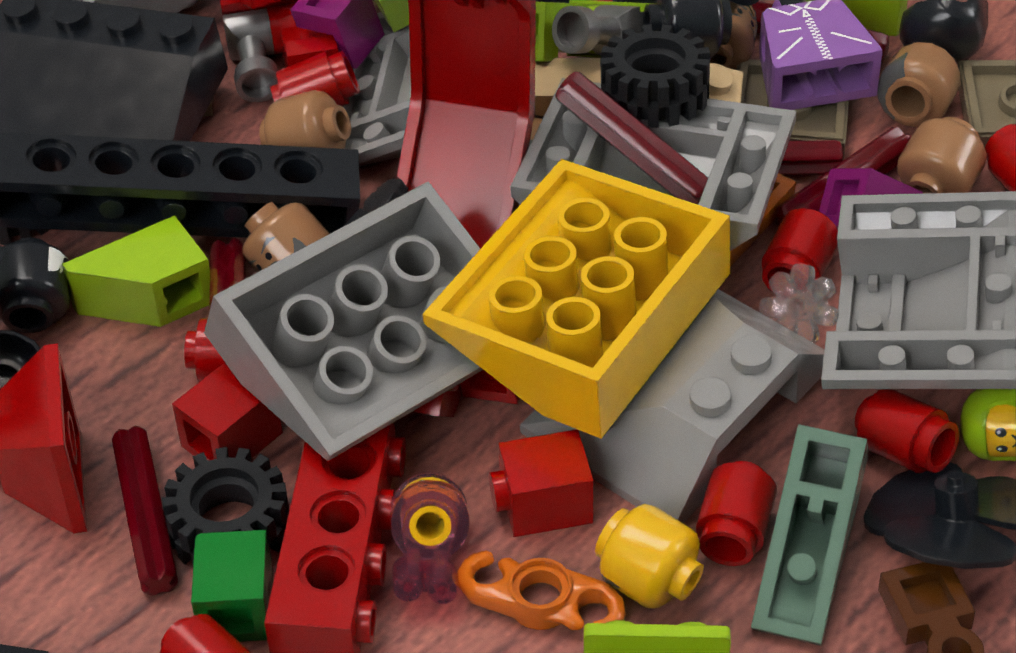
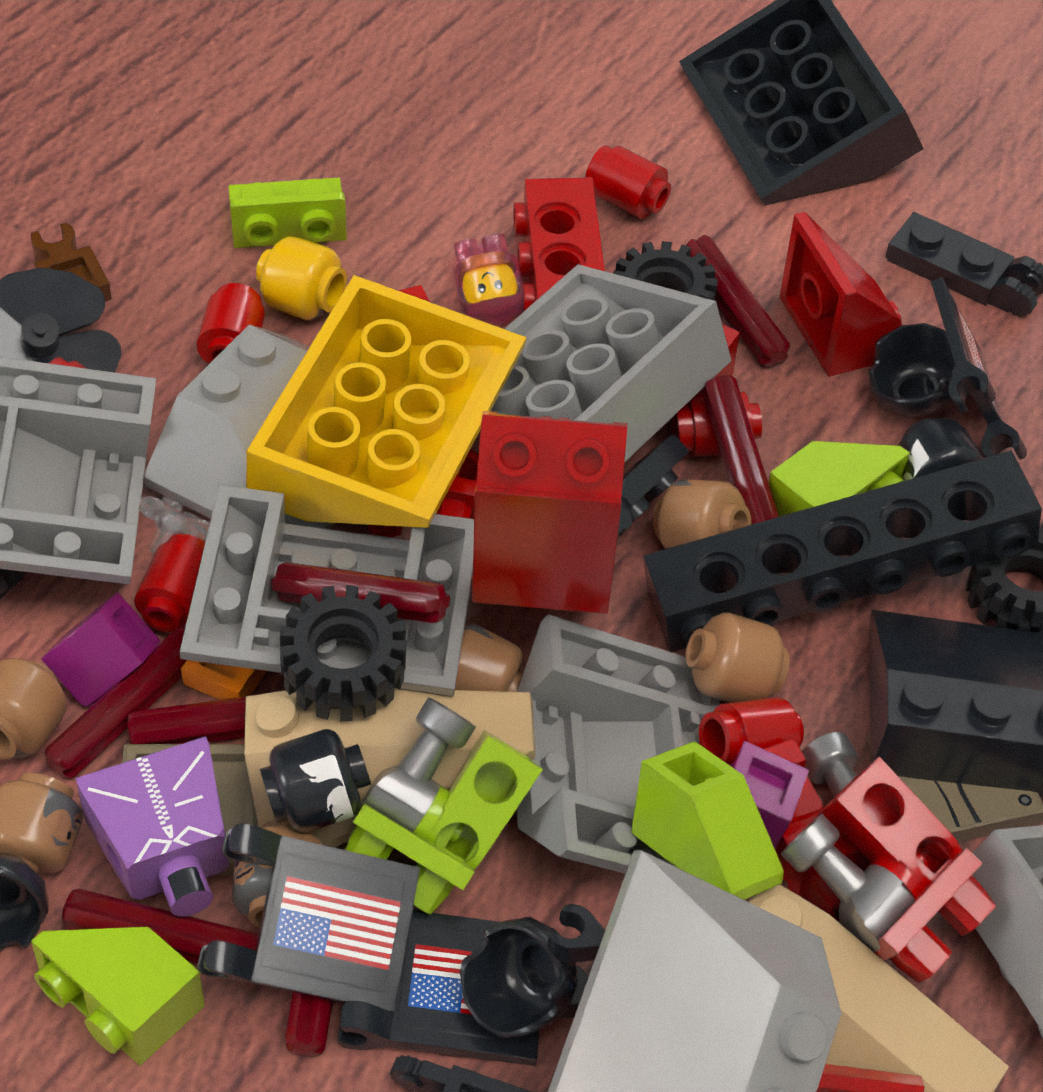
camera: 165 degrees right, 5 degrees up
green panel [191,530,273,642] -> none
orange piece [457,550,626,631] -> none
sand green slope [751,424,868,646] -> none

